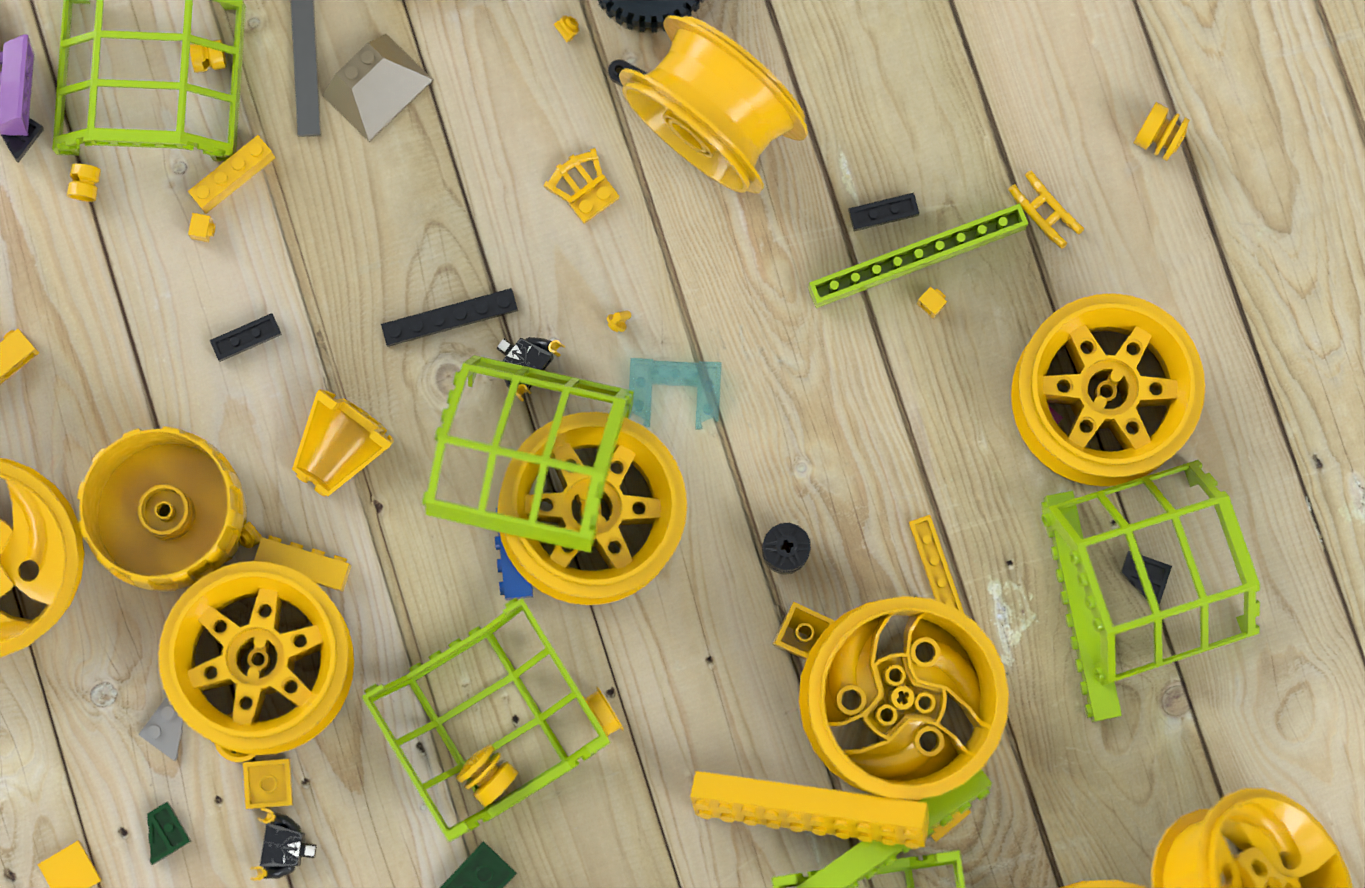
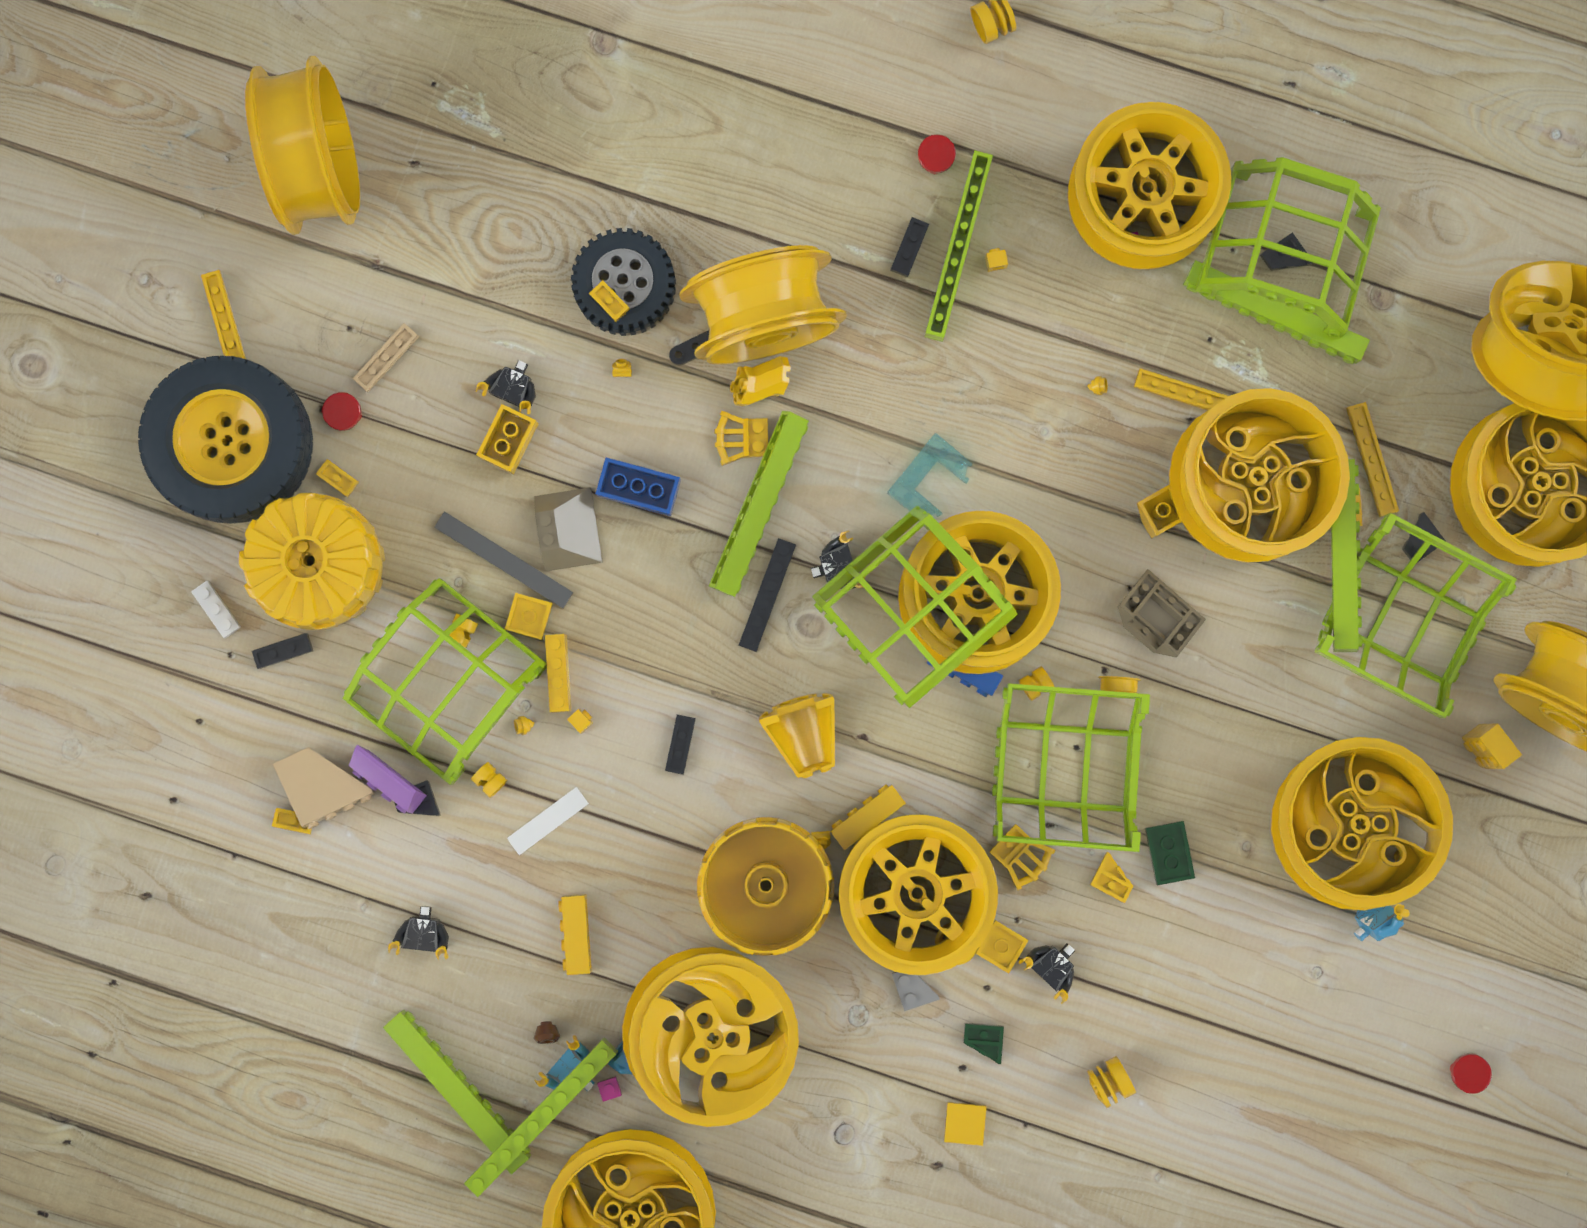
camera: 45 degrees left, 5 degrees up
yellow wheel [456,744,518,807] -> none
yellow plate [606,310,631,332] -> none
yellow brick [690,771,929,849] -> none
black wheel [762,523,811,574] -> none
yellow piece [1008,170,1084,249] -> none
none -> yellow plate [505,593,553,640]
none -> white sticker [507,787,589,855]
none -> yellow plate [514,716,534,735]
none -> blue brick [596,457,681,516]
none -> lime brick [709,411,809,597]
none -> yellow brick [730,356,790,407]
none -> red tile [918,134,956,175]
none -> yellow plate [989,824,1055,891]
none -> yellow wheel [1018,666,1055,701]
none -> yellow plate [1087,376,1108,395]
none -> yellow wing [1089,852,1133,903]
none -> dark tan slope [1118,569,1206,657]
none -> yellow tile [1346,402,1399,517]

